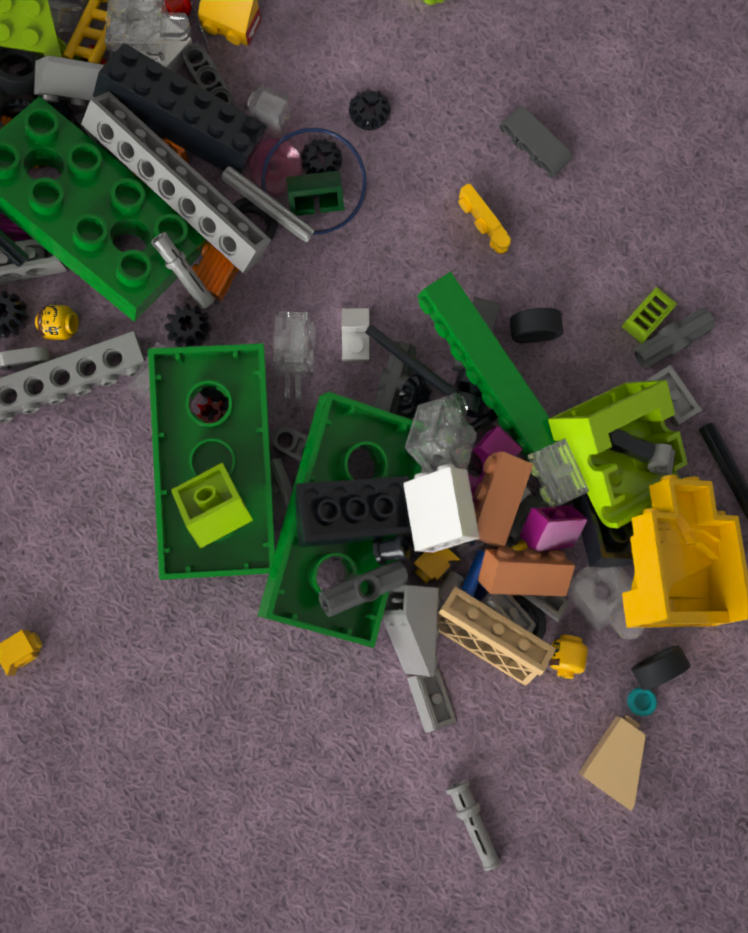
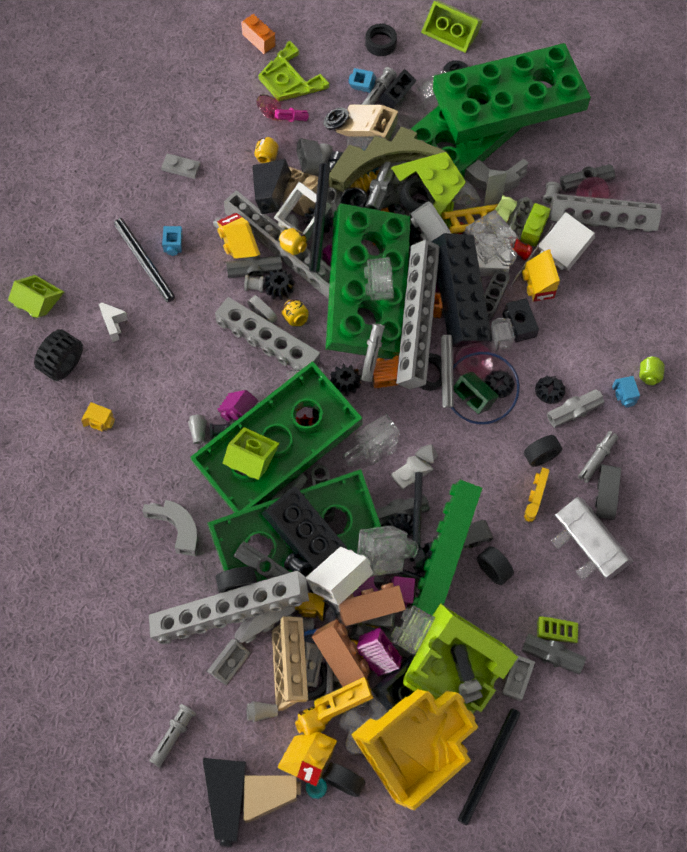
camera: 50 degrees right, 15 degrees down
none -> light grey arch [143,500,198,556]
none -> light grey brick [149,571,309,644]
none -> light grey cone [188,415,207,444]
none -> black slope [203,758,247,847]
none -> black bush [210,422,230,440]
none -> black tyre [215,566,257,593]
none -> magenta brick [217,390,258,421]
none -> light grey cone [247,701,278,722]
none -> yellow slope [277,731,337,786]
none -> yellow plate [314,677,373,723]
none -> clear brick [364,257,394,301]
none -> light grey slope [415,444,438,463]
none -> black brick [502,298,539,342]
none -> black tyre [523,435,563,467]
none -> light grey piece [547,389,604,428]
none -> flat silver piece [551,497,633,581]
none -> light grey pin [578,431,618,483]
none -> dark azure brick [612,376,640,408]

